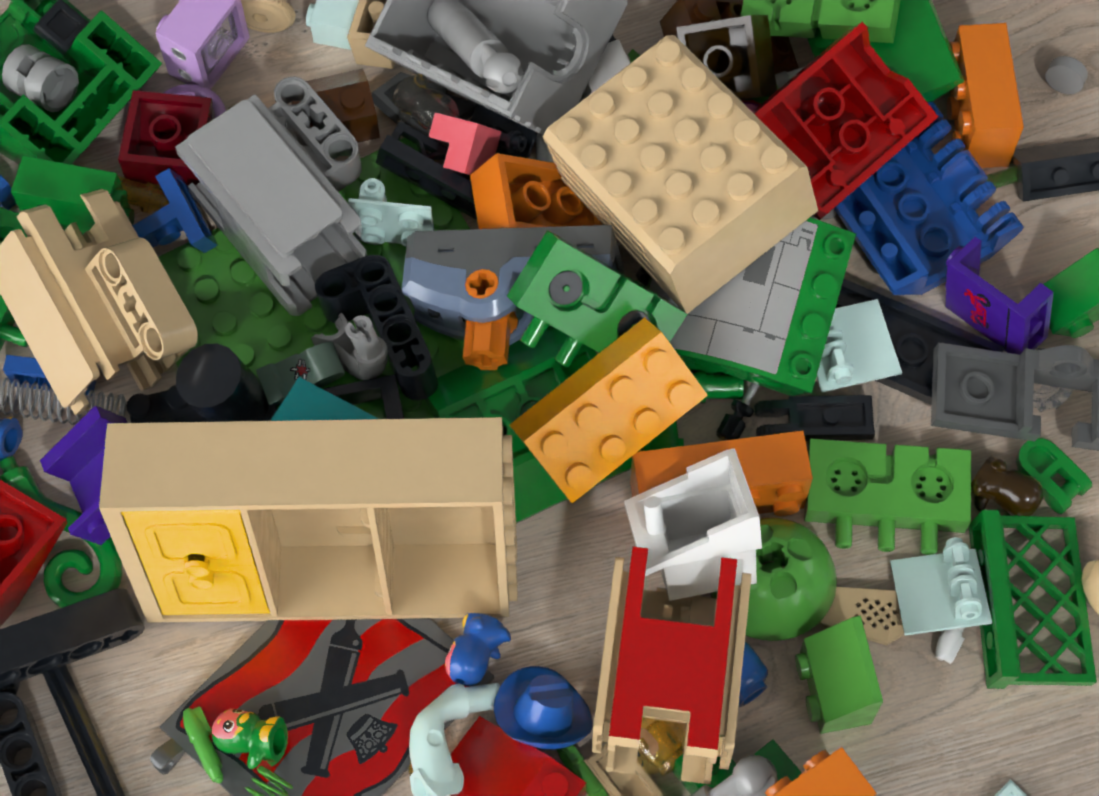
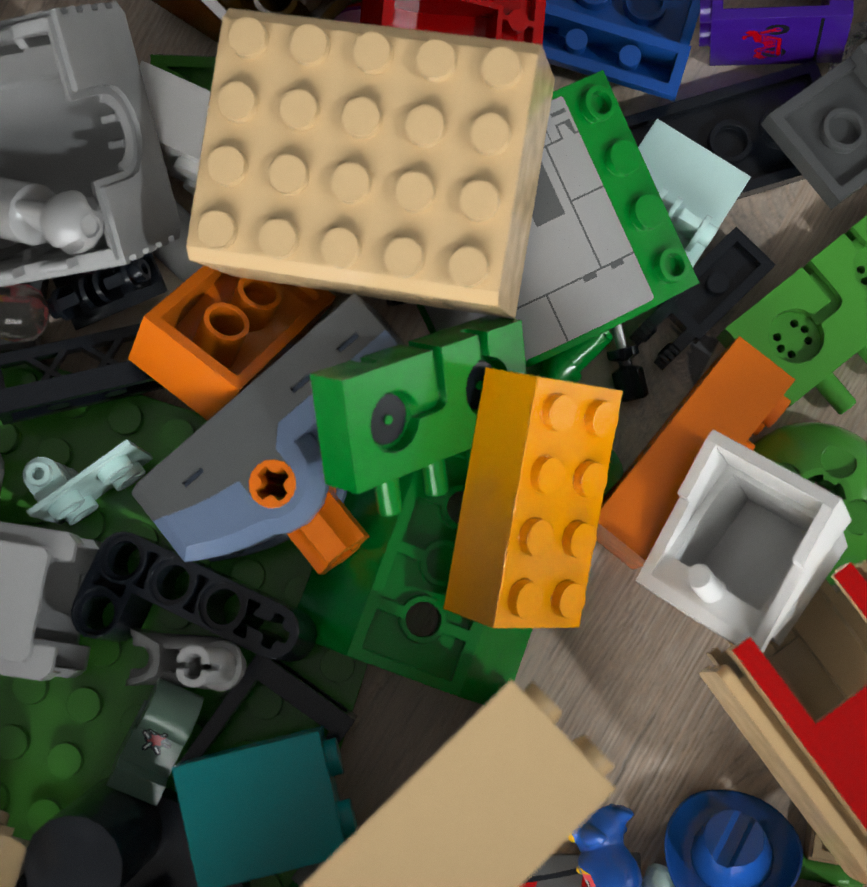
camera: 45 degrees left, 15 degrees up
coral piece [429,113,502,175] -> none

